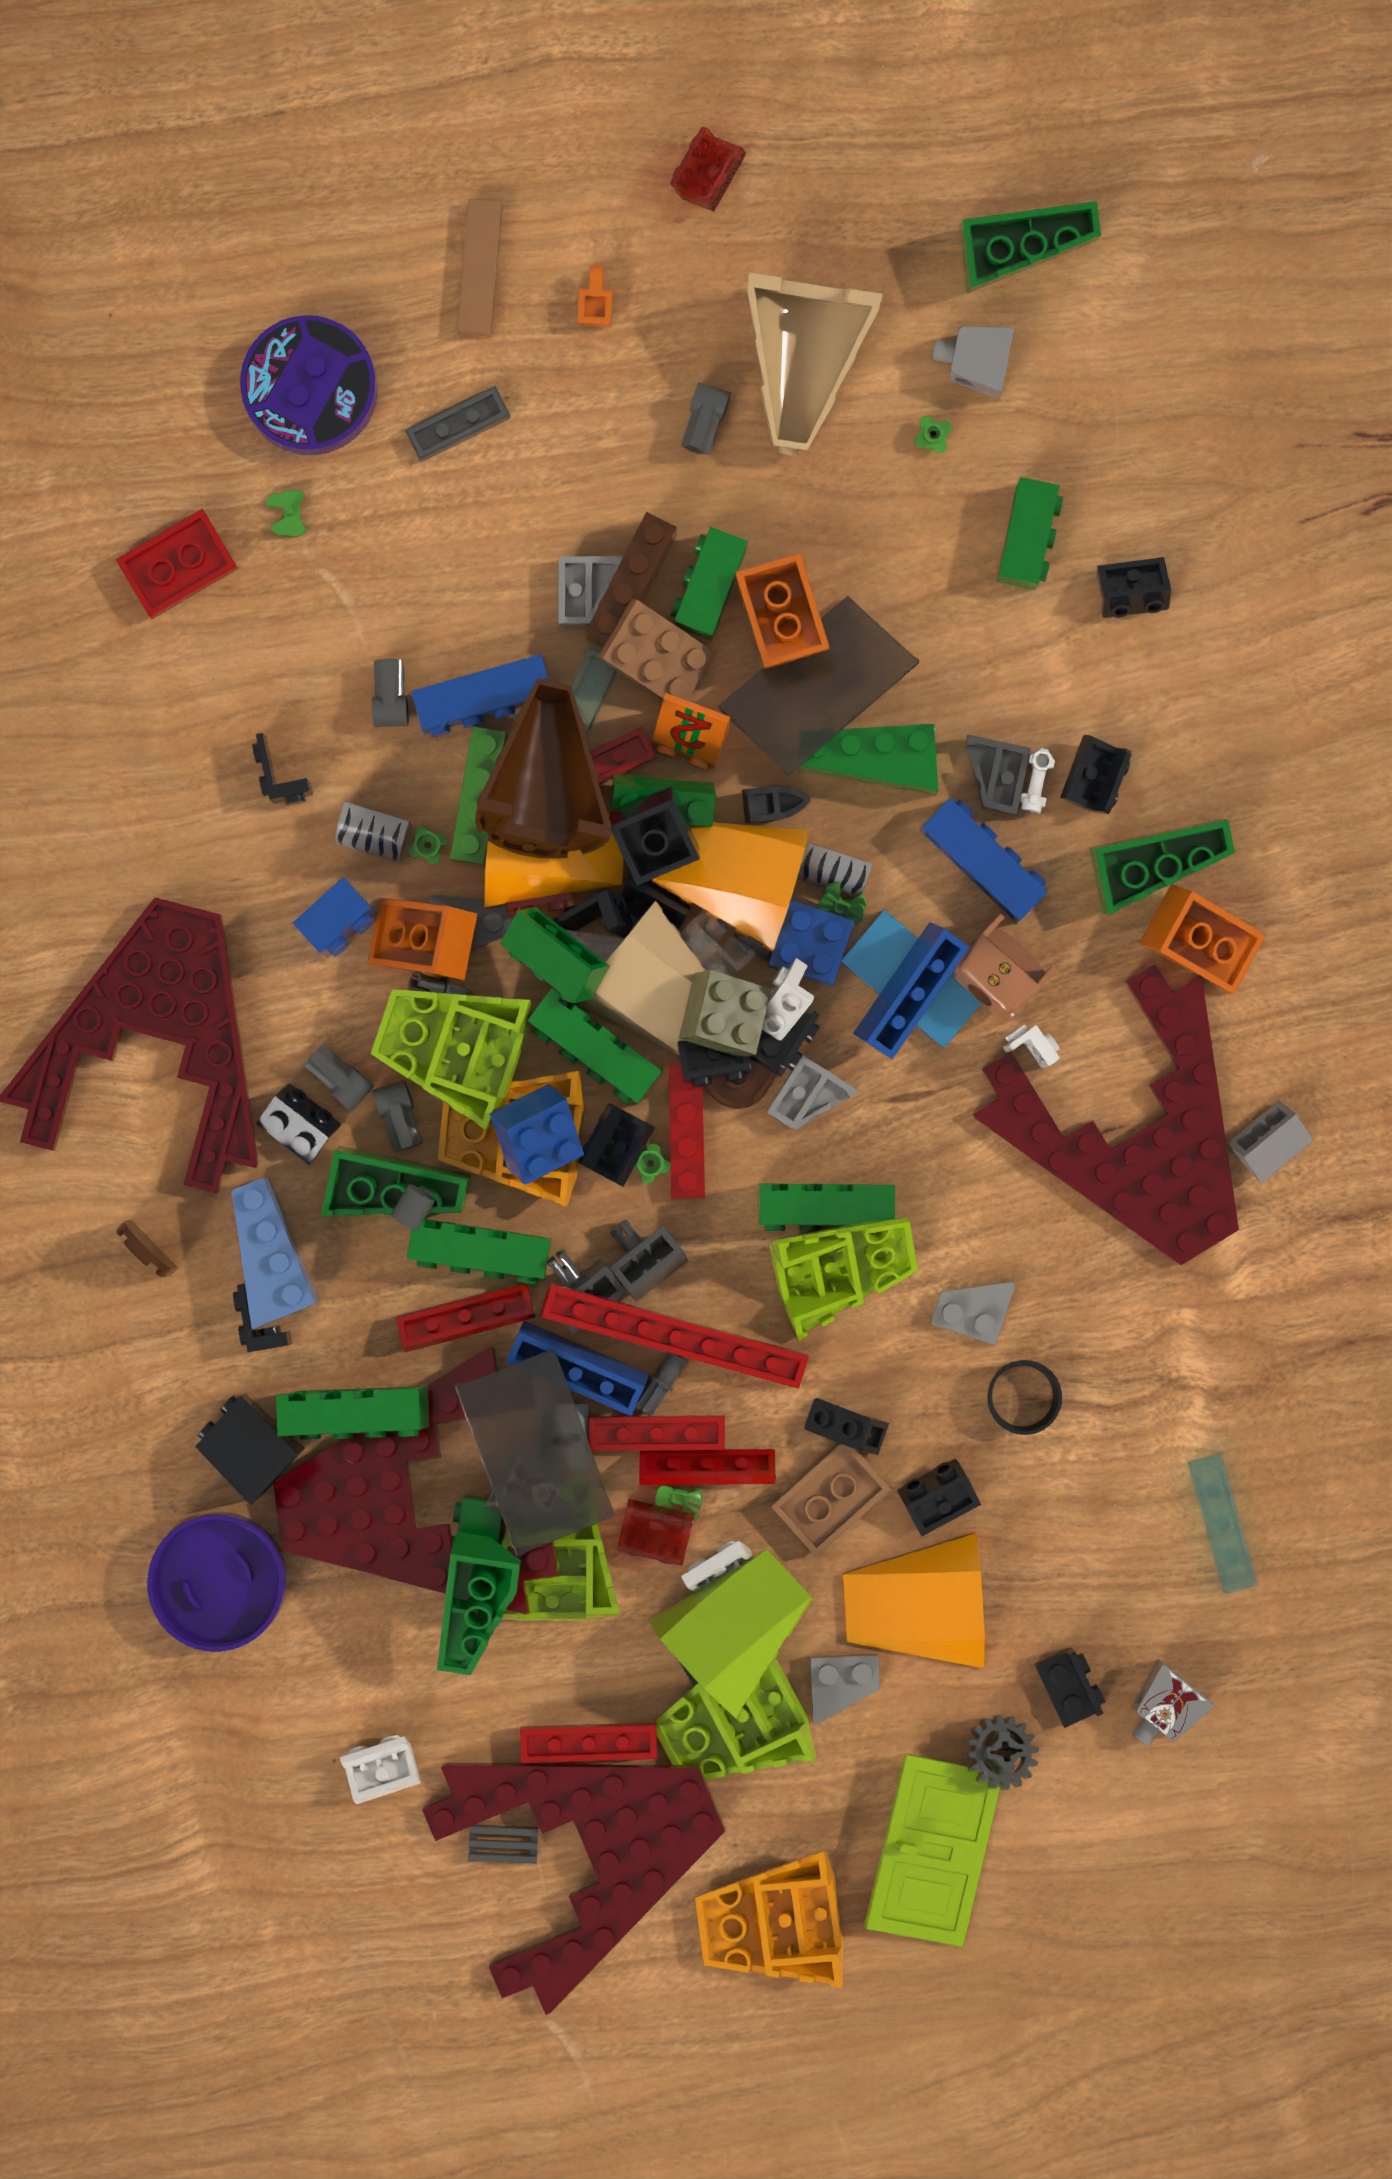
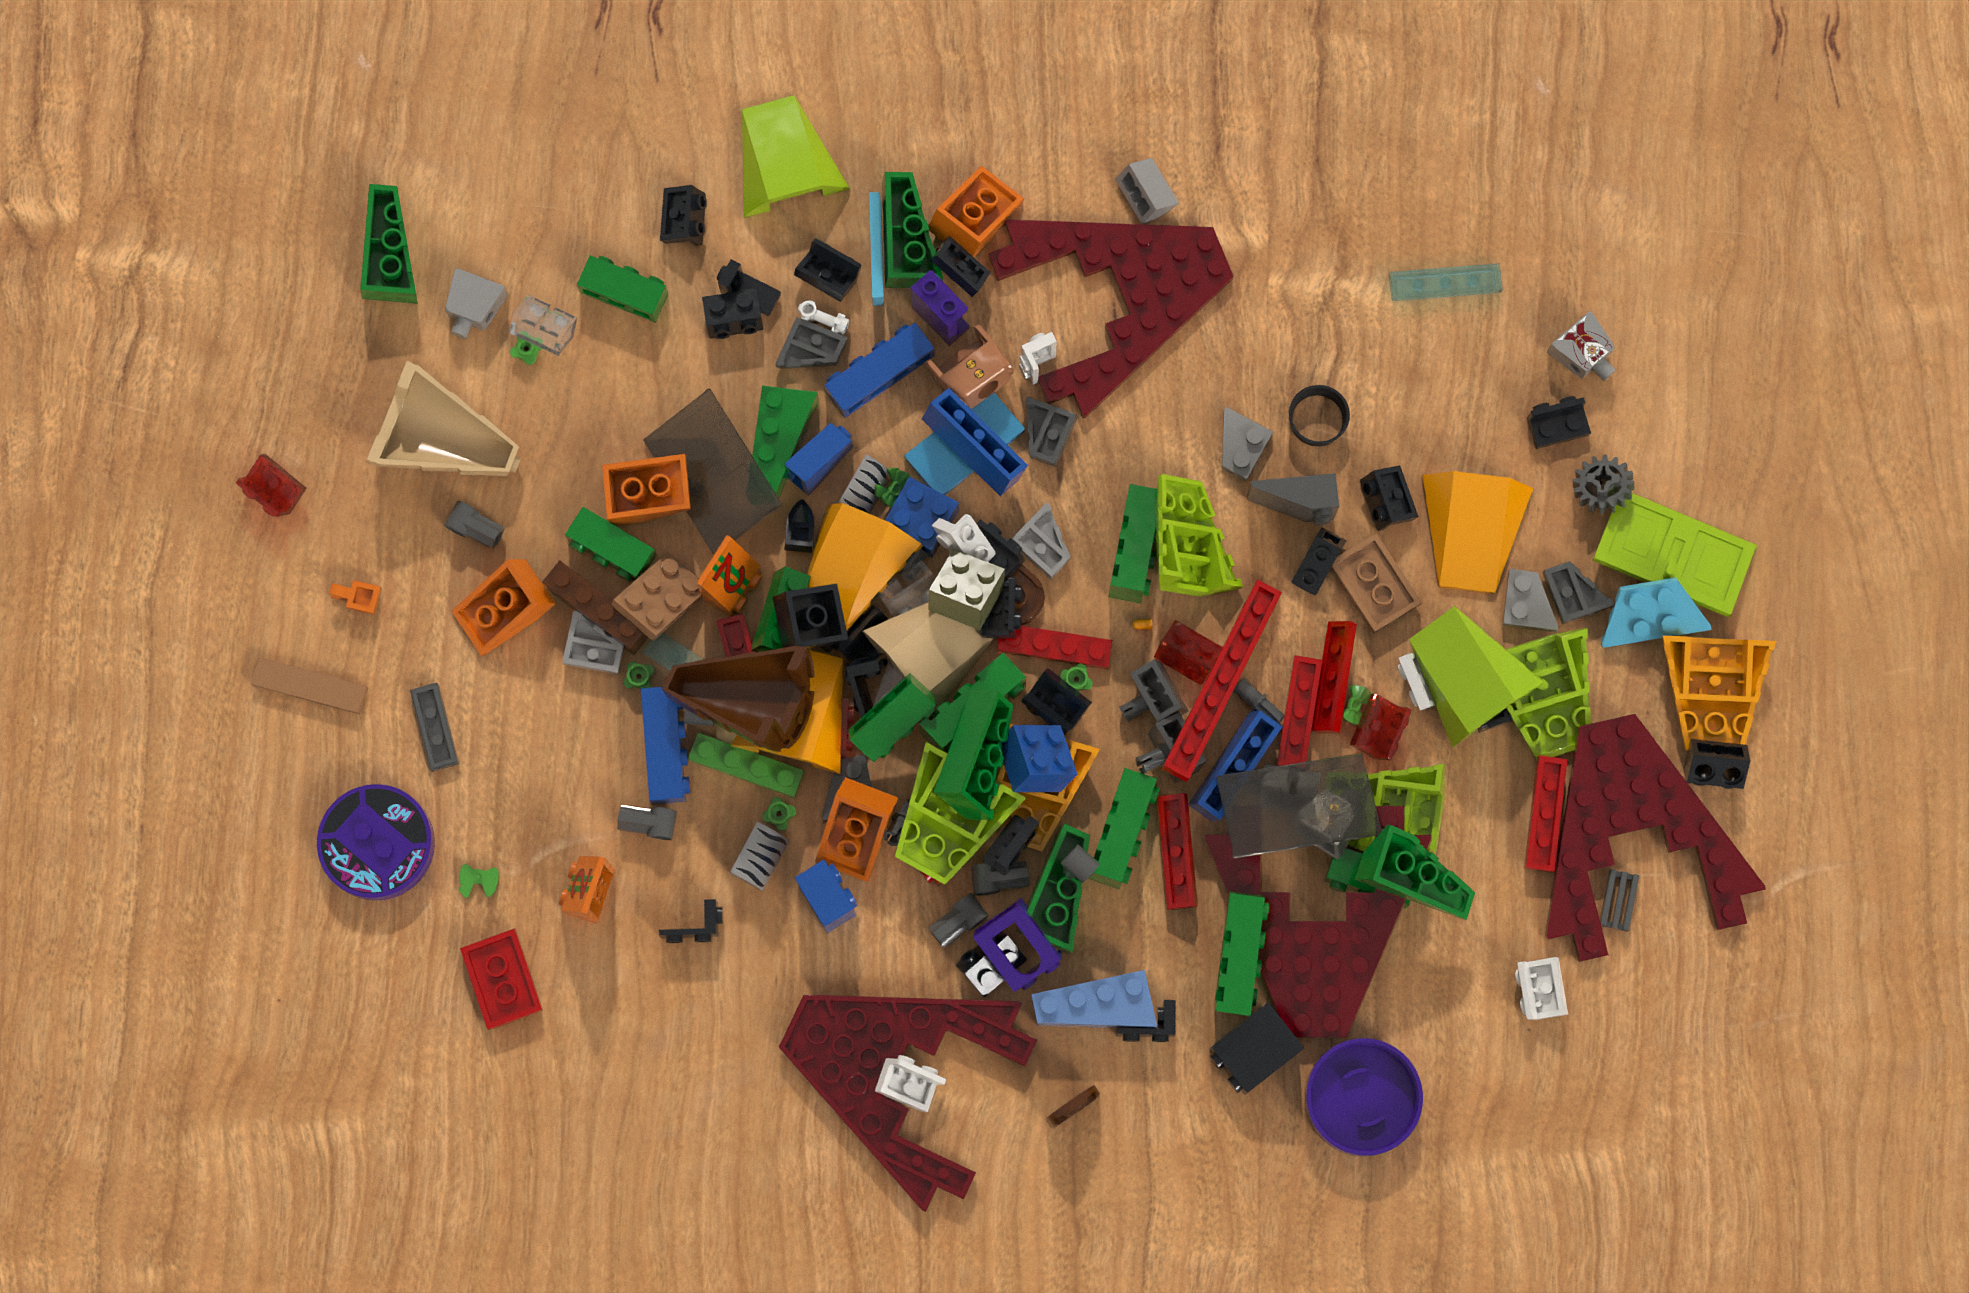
camera: 75 degrees left, 10 degrees down
none -> orange slope [451,559,556,656]
none -> clear piece [509,295,577,356]
none -> orange slope [559,856,615,924]
none -> bright green plate [623,661,655,689]
none -> black bracket [702,288,764,339]
none -> black bracket [717,259,781,316]
none -> lime wedge [742,95,850,218]
none -> blue slope [784,423,853,496]
none -> medium azure tile [869,192,884,306]
none -> white bracket [875,1055,946,1112]
none -> dark purple panel [910,270,969,346]
none -> black bracket [931,236,991,297]
none -> green wedge [934,690,1013,820]
none -> dark purple panel [973,898,1062,992]
none -> black bracket [983,815,1039,876]
none -> dark grey wing [1026,397,1078,467]
none -> light orange piece [1132,618,1152,630]
none -> clear red bracket [1154,620,1222,685]
none -> dark grey slope [1247,473,1339,525]
none -> dark grey wing [1542,561,1615,624]
none -> medium azure wing [1601,577,1711,648]
none -> black brick [1684,739,1751,789]

